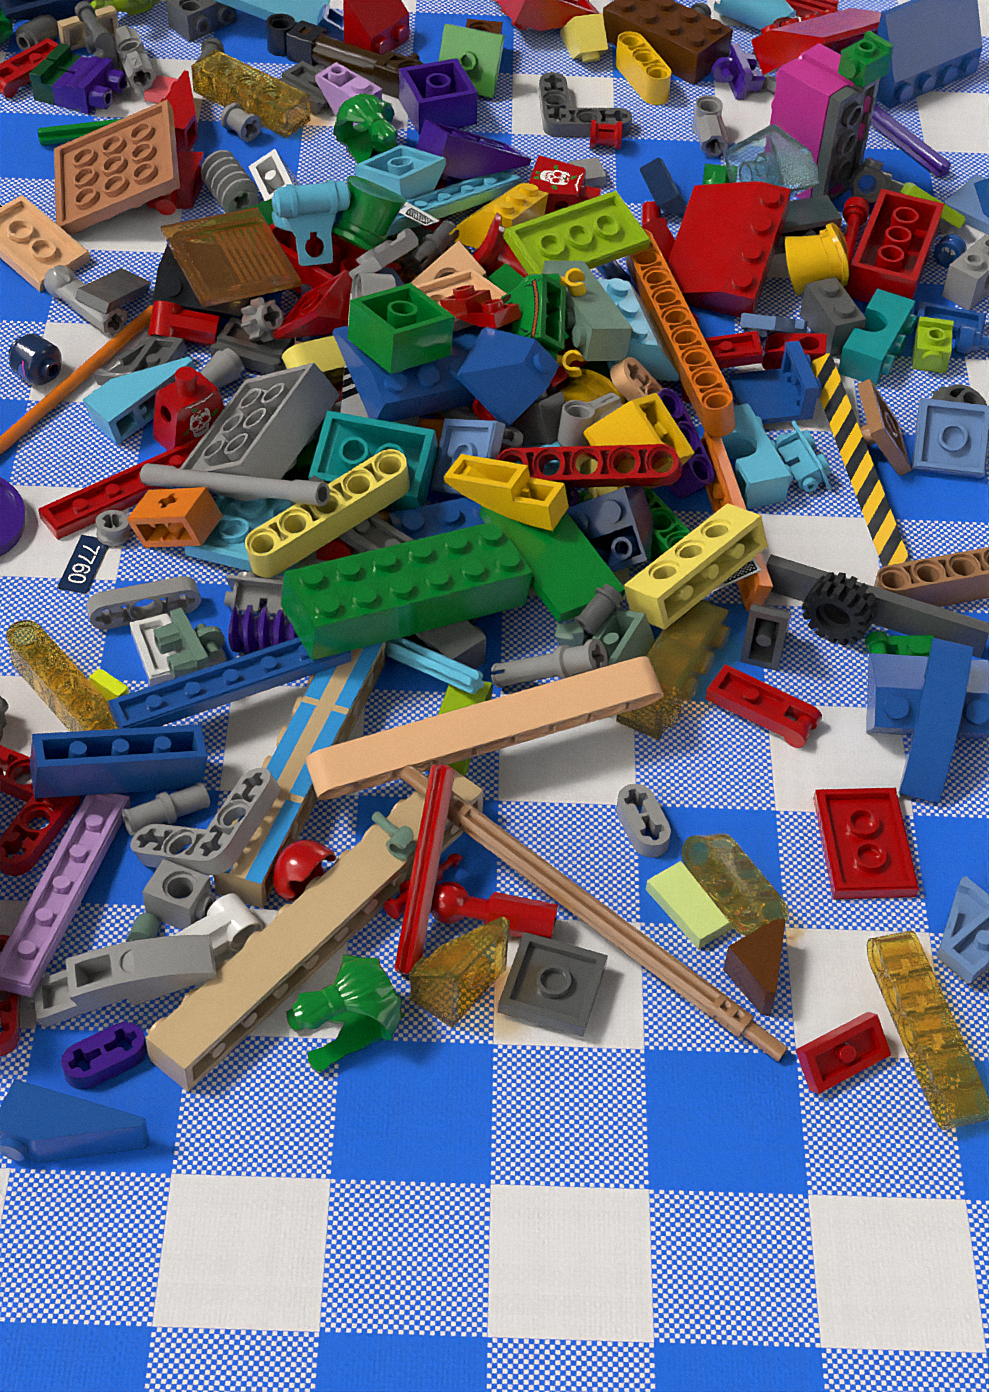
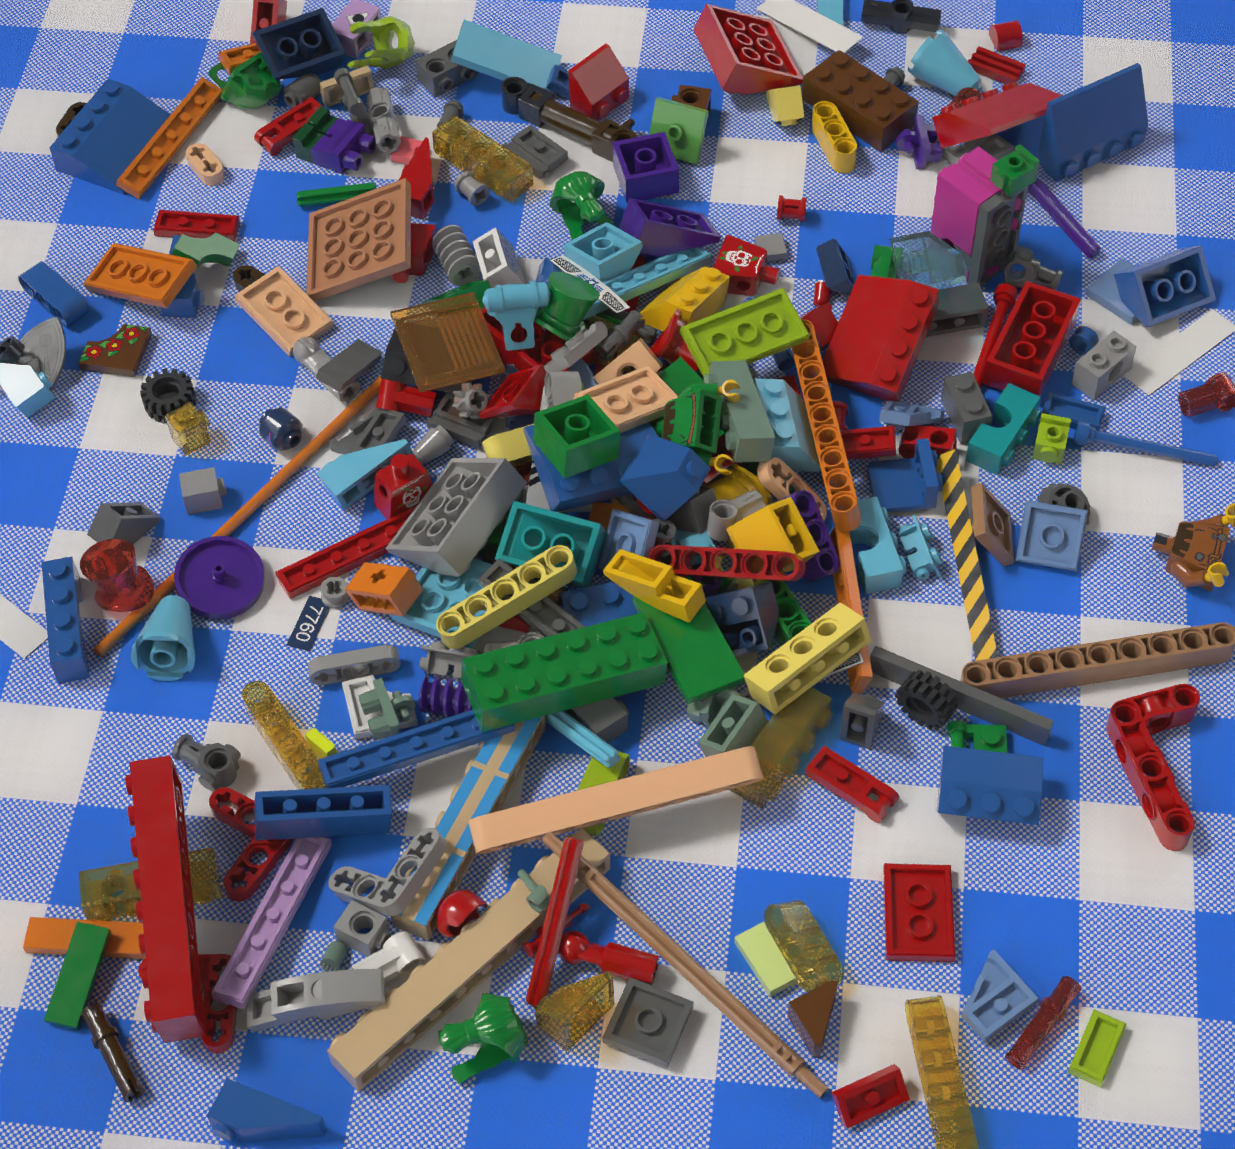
camera: 10 degrees right, 5 degrees up
dark purple beam [61,1022,147,1090] -> none
light grey pin [122,782,210,836] -> none
light grey piece [140,463,330,506] -> none
lavender slope [315,62,382,126] -> none
red slope [440,285,521,329] -> none
light grey pin [491,639,608,688] -> none
dark grey beam [539,72,632,137] -> none
dark grey pin [574,584,623,635] -> none
light grey beam [616,784,671,858] -> none
light grey piece [692,95,728,157] -> none
yellow hat [785,223,849,296] -> none
blue slope [898,638,973,804] -> none
lime tile [900,182,966,229] -> none

